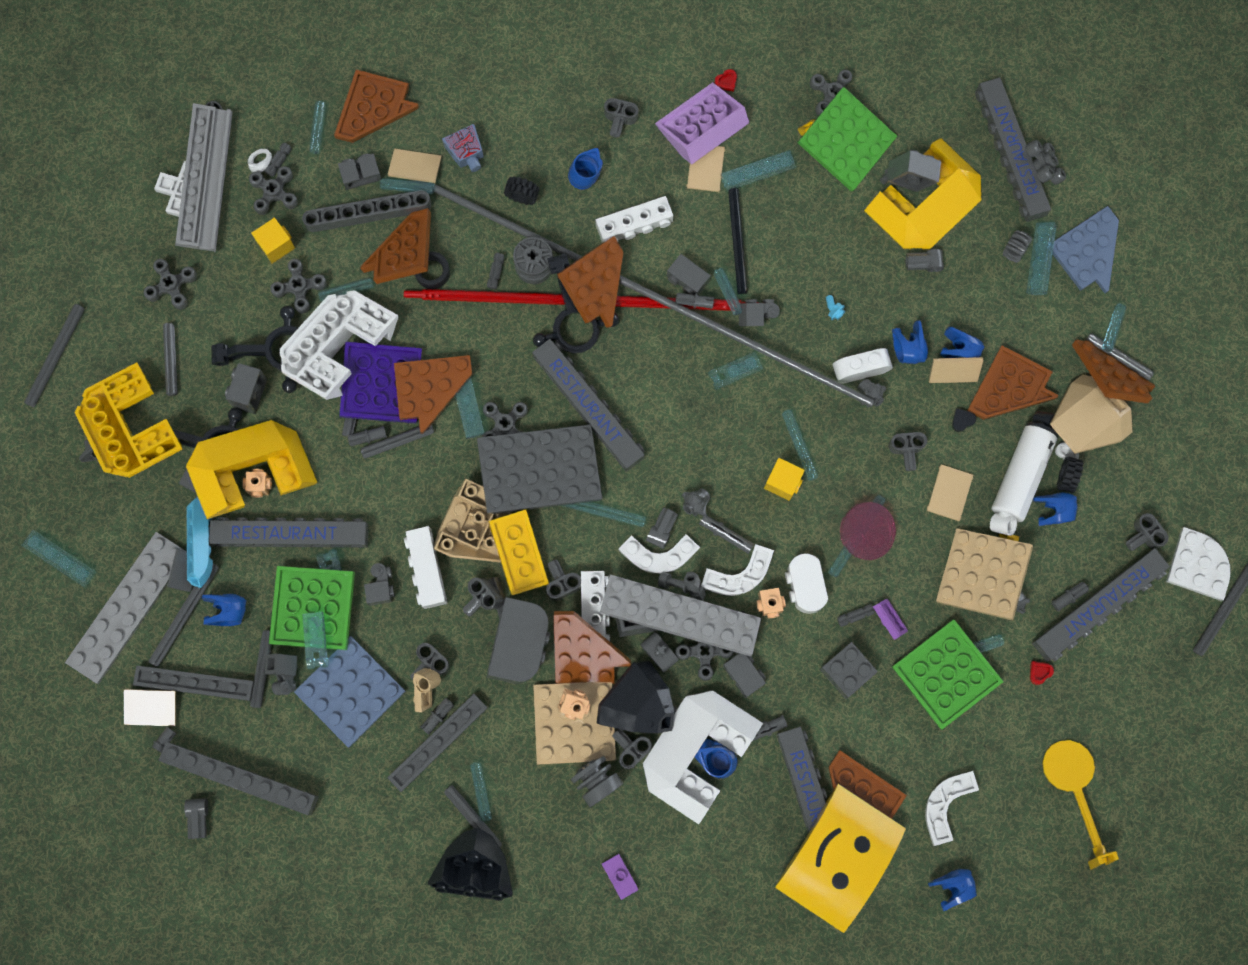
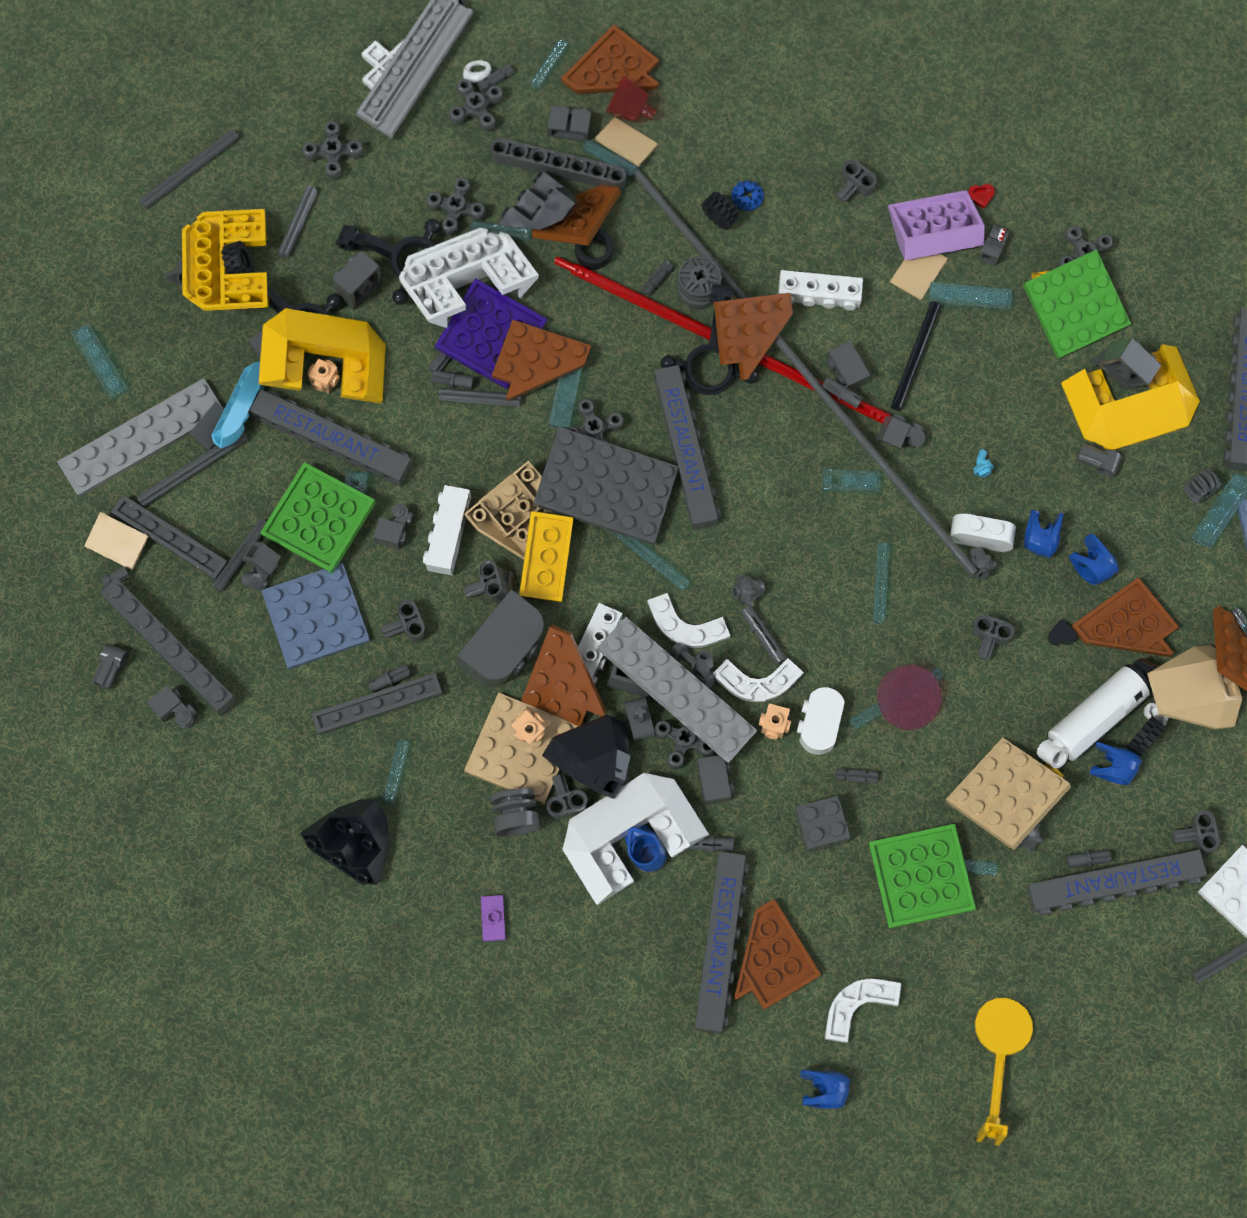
camera: 25 degrees right, 5 degrees down
blue helmet [202,594,247,626] -> none
yellow head [251,217,295,264] -> none
clear light blue plate [303,612,329,669] -> none
tan plate [413,668,441,713] -> none
sand blue torso [442,124,484,172] -> none
dark grey axle [444,785,502,847] -> none
dark grey beam [546,560,581,601] -> none
blue helmet [568,148,603,189] -> none
dark grey piece [646,508,678,549] -> none
clear light blue axle [714,268,743,315] -> none
yellow head [764,458,805,501] -> none
yellow slope [775,784,906,933] -> none
medium lavender plate [873,599,908,640] -> none
tan piece [927,465,973,521] -> none
tan piece [929,357,983,383] -> none
red tile [1030,661,1054,685] -> none
none -> dark grey brick [147,686,197,729]
none -> black tyre [221,241,255,274]
none -> black brick [500,171,578,230]
none -> clear red torso [606,76,657,123]
none -> blue gear [731,179,764,211]
none -> dark grey leg [978,224,1009,266]

